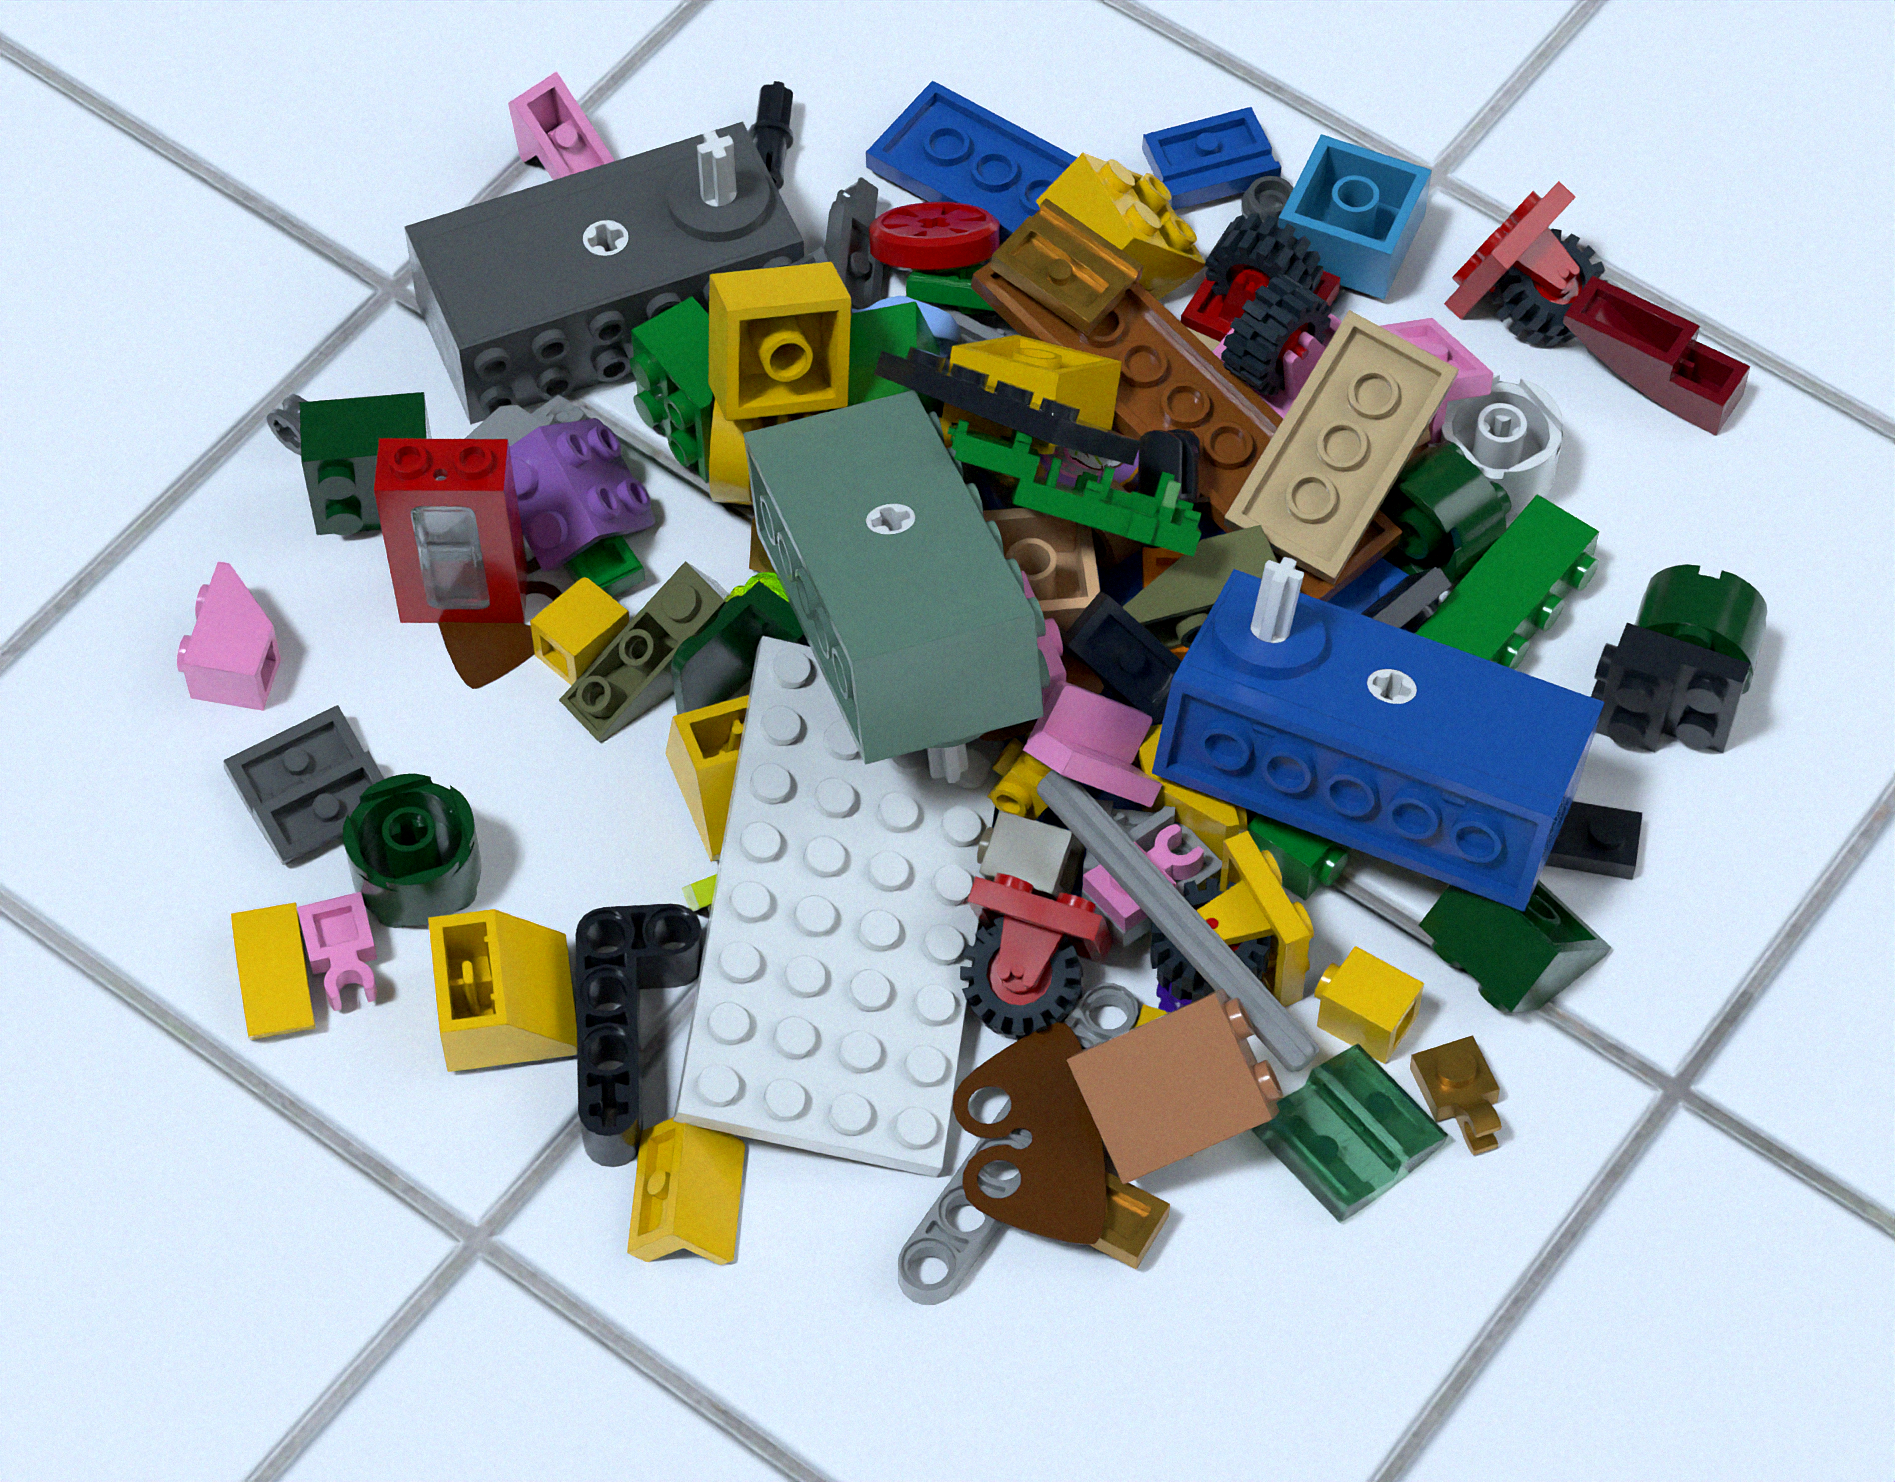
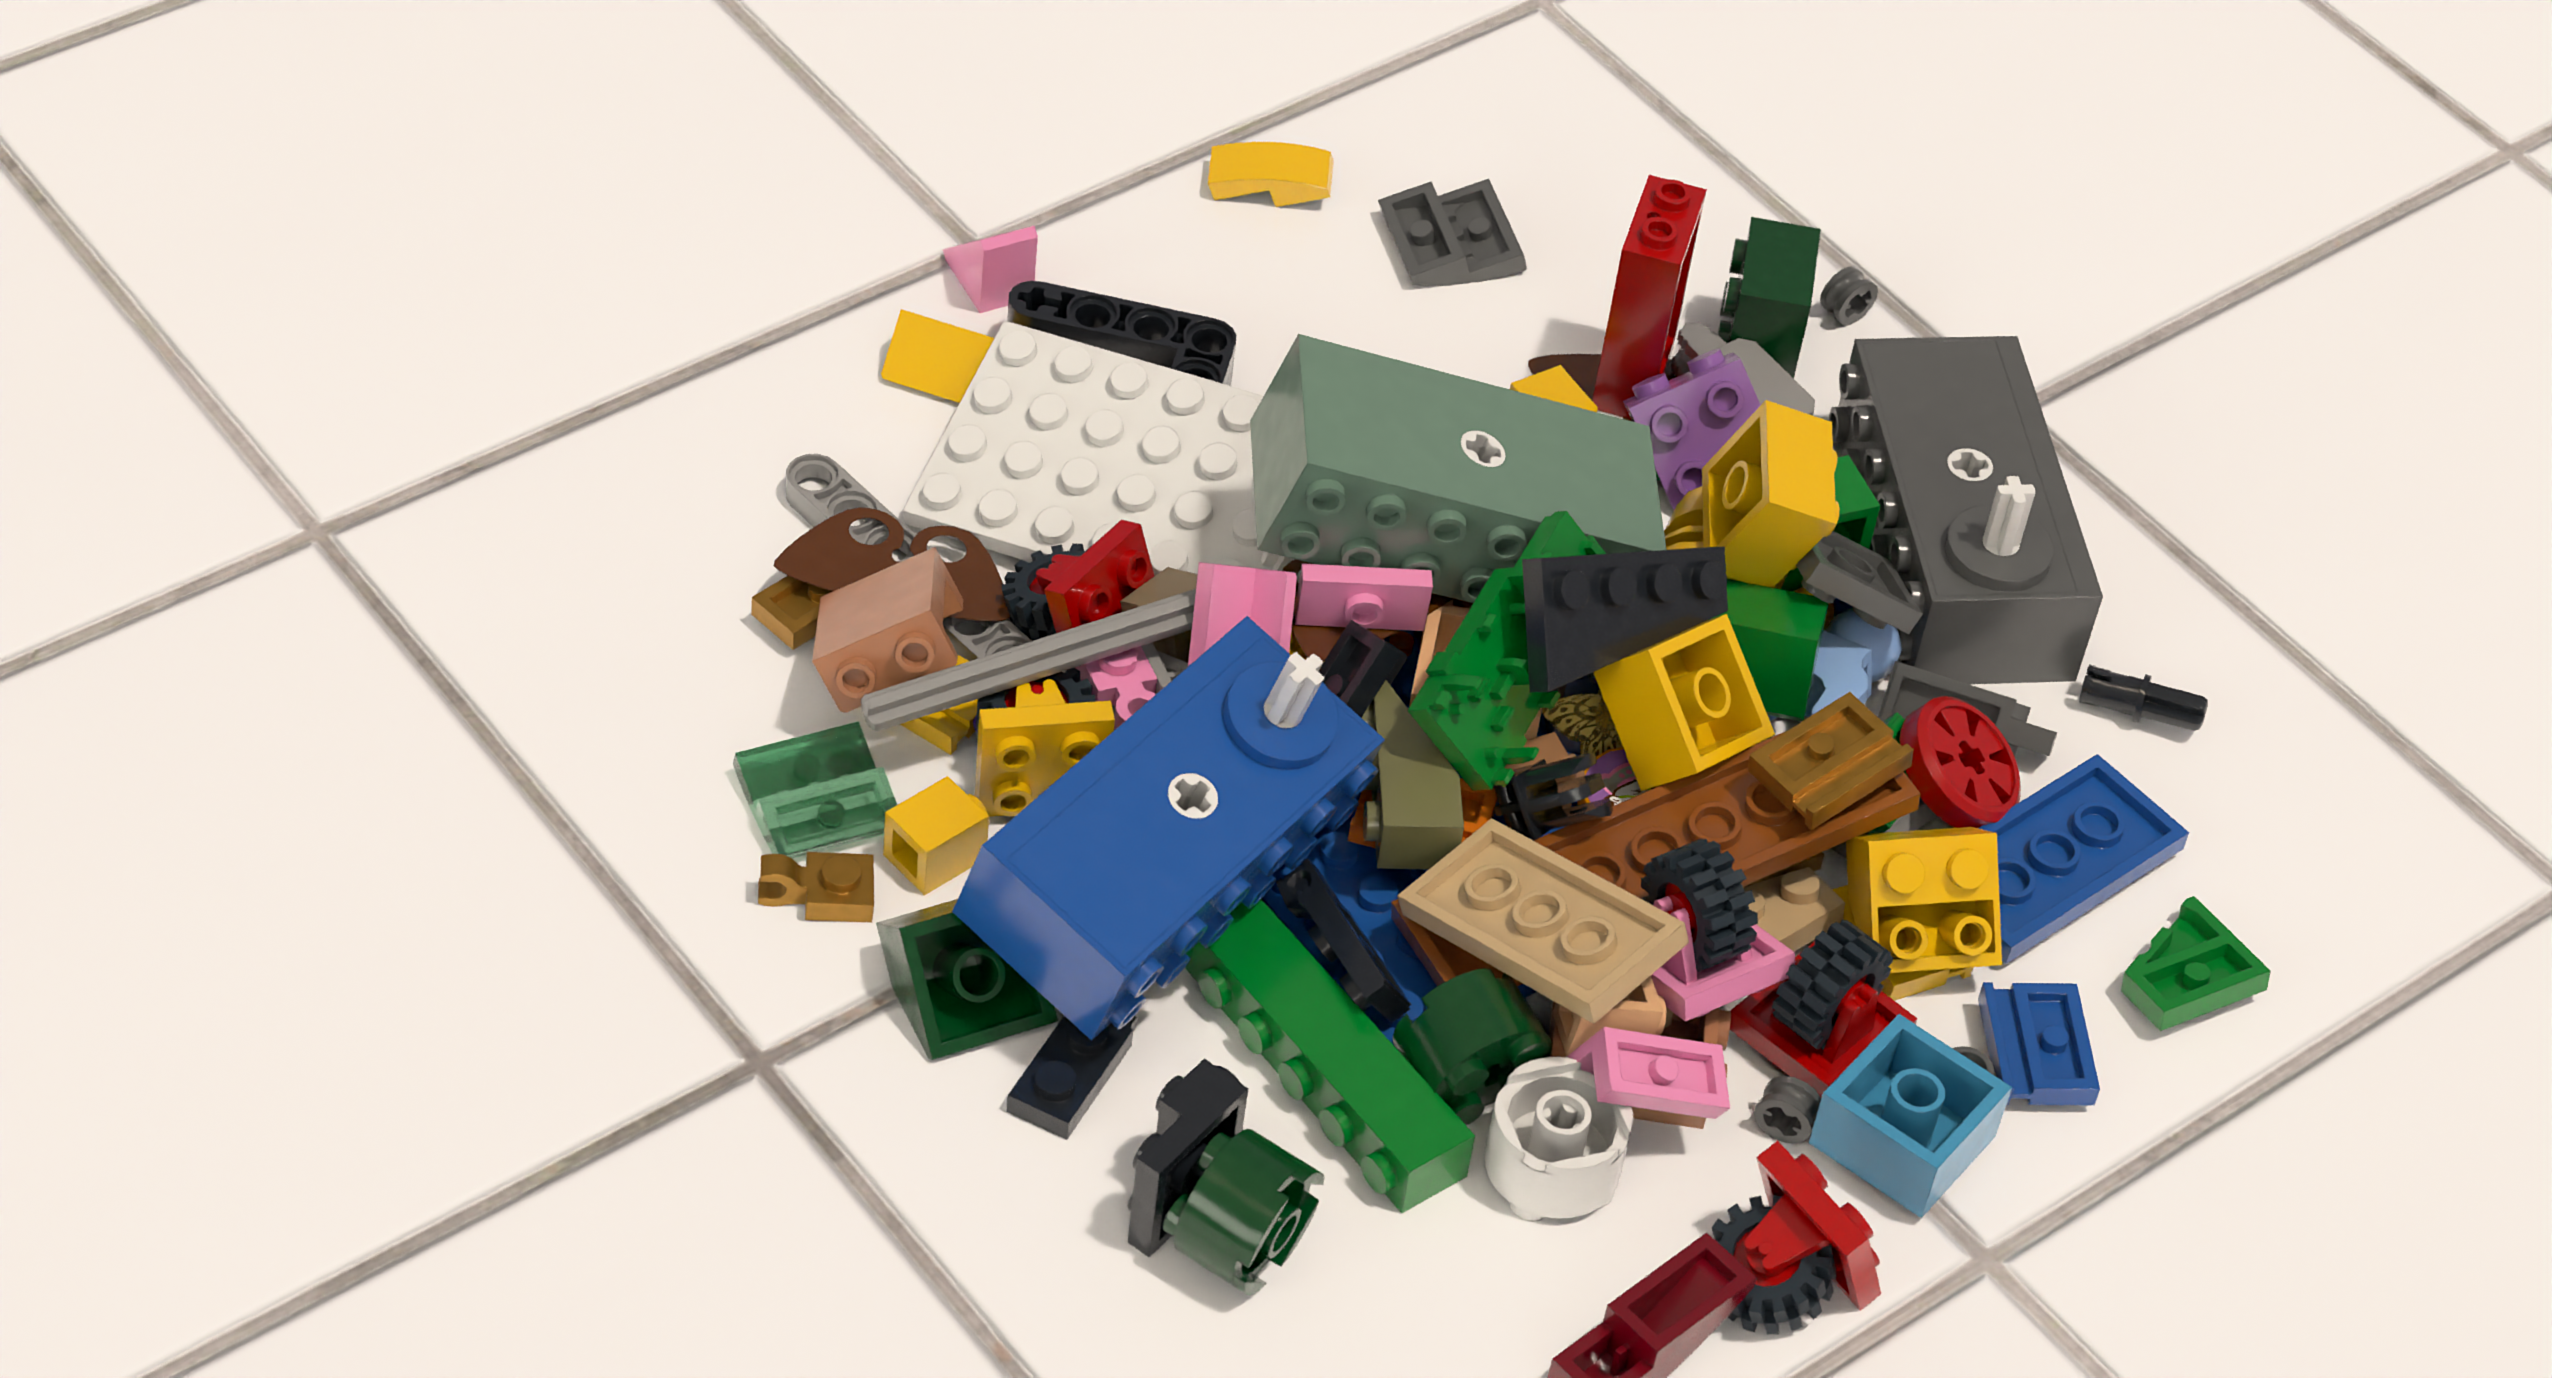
camera: 100 degrees right, 10 degrees down
bright pink slope [177,561,281,711] -> none
bright pink plate [297,891,378,1011] -> none
dark green brick [343,773,482,928] -> none
yellow slope [428,909,577,1072] -> none
bright pink slope [508,71,615,180] -> none
none -> bright pink slope [943,225,1038,313]
none -> dark grey bush [1754,1076,1821,1144]
none -> green wing [2121,896,2271,1031]

